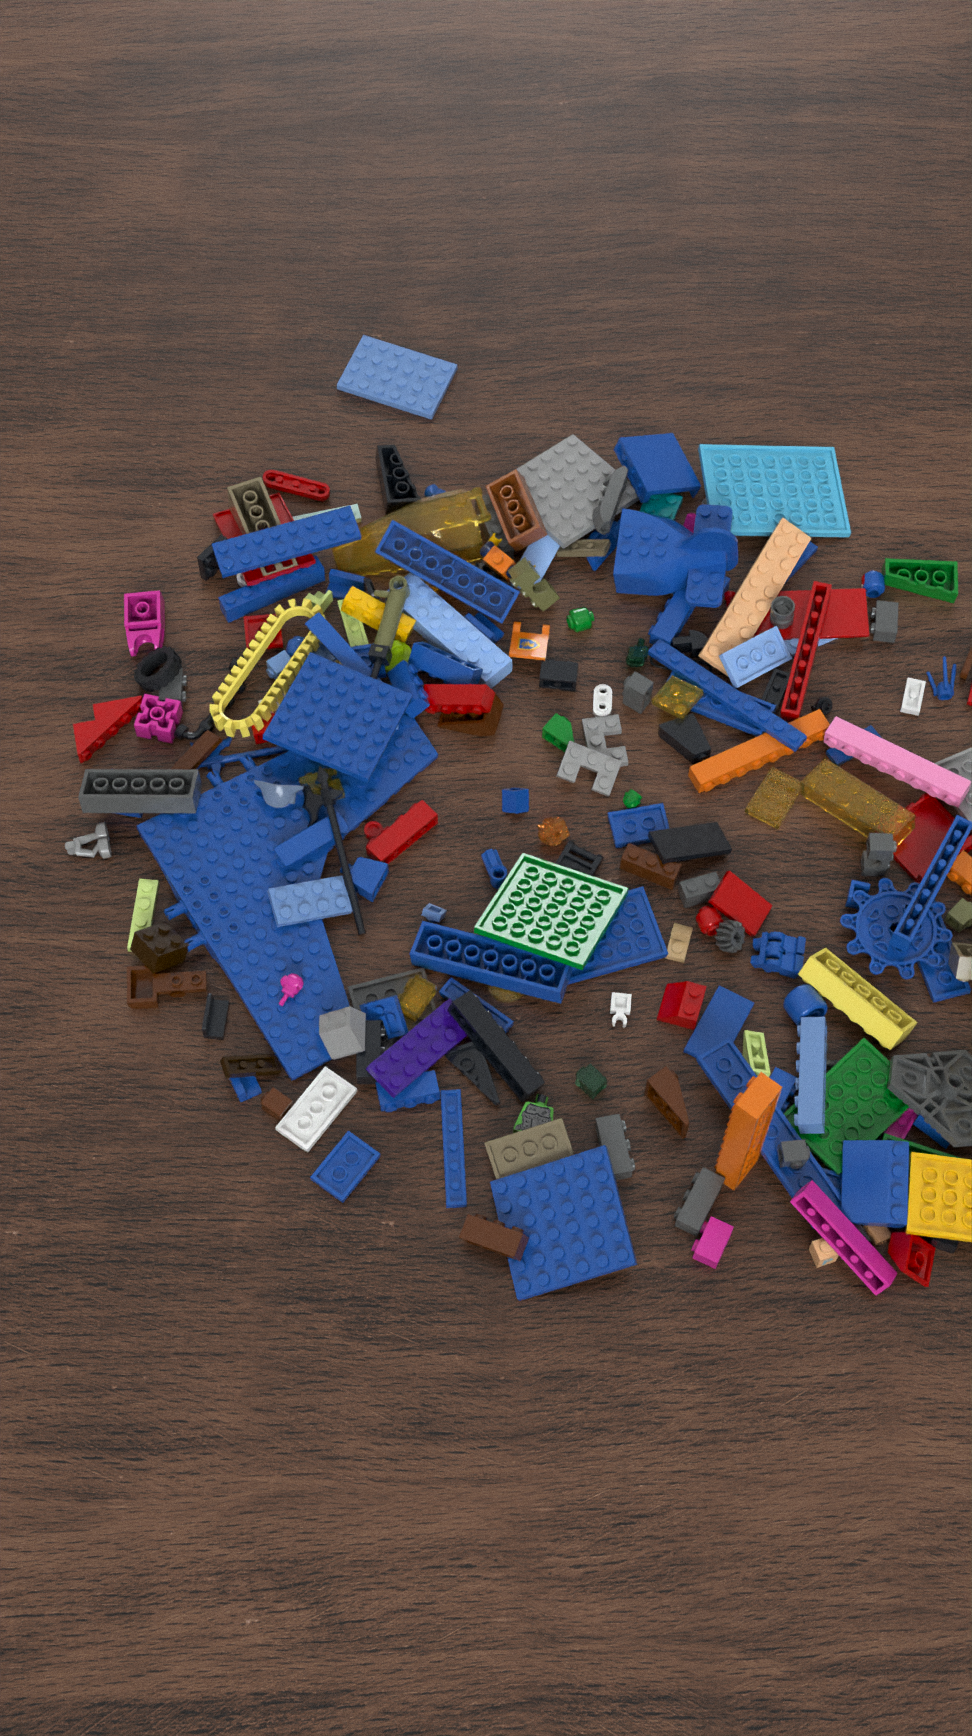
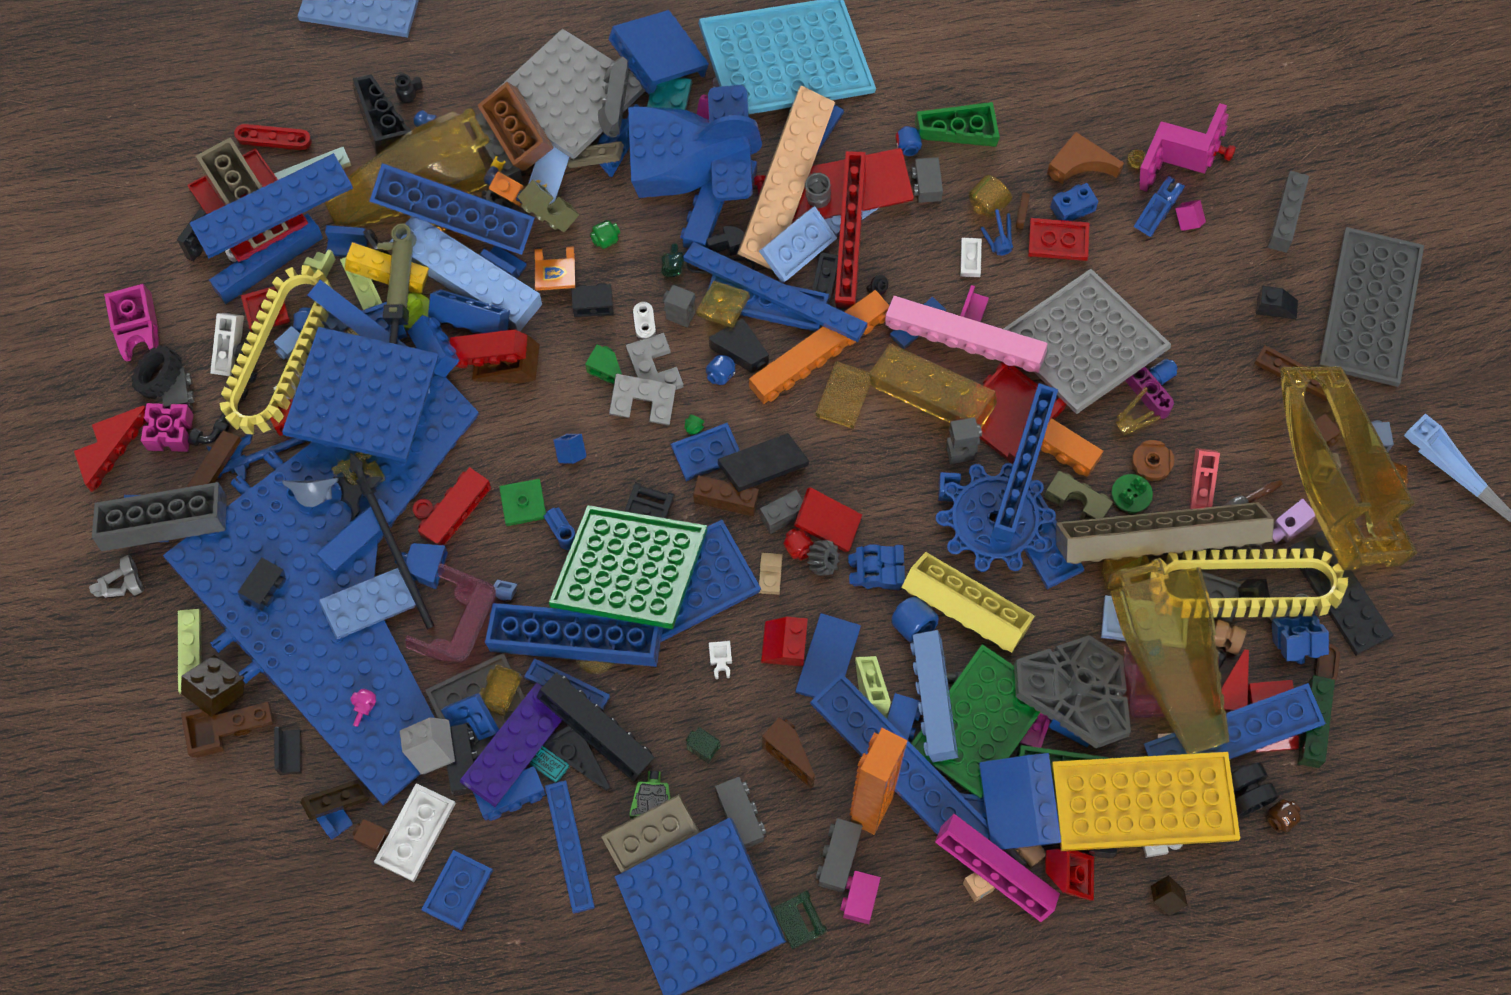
camera: 10 degrees left, 5 degrees up
reddish brown brick [459,1213,529,1261] -> none
clear orange brick [537,815,570,846] -> none
dark grey brick [776,1139,810,1169] -> none
none -> white slope [211,313,244,376]
none -> black brick [238,557,286,611]
none -> black piece [395,73,423,103]
none -> clear pink windscreen [405,563,496,662]
none -> green plate [499,479,546,526]
none -> teal tile [529,746,570,783]
none -> blue head [706,355,735,385]
none -> clear green plate [773,891,828,949]
none -> dark pink panel [960,285,989,322]
none -> clear yellow head [968,175,1012,219]

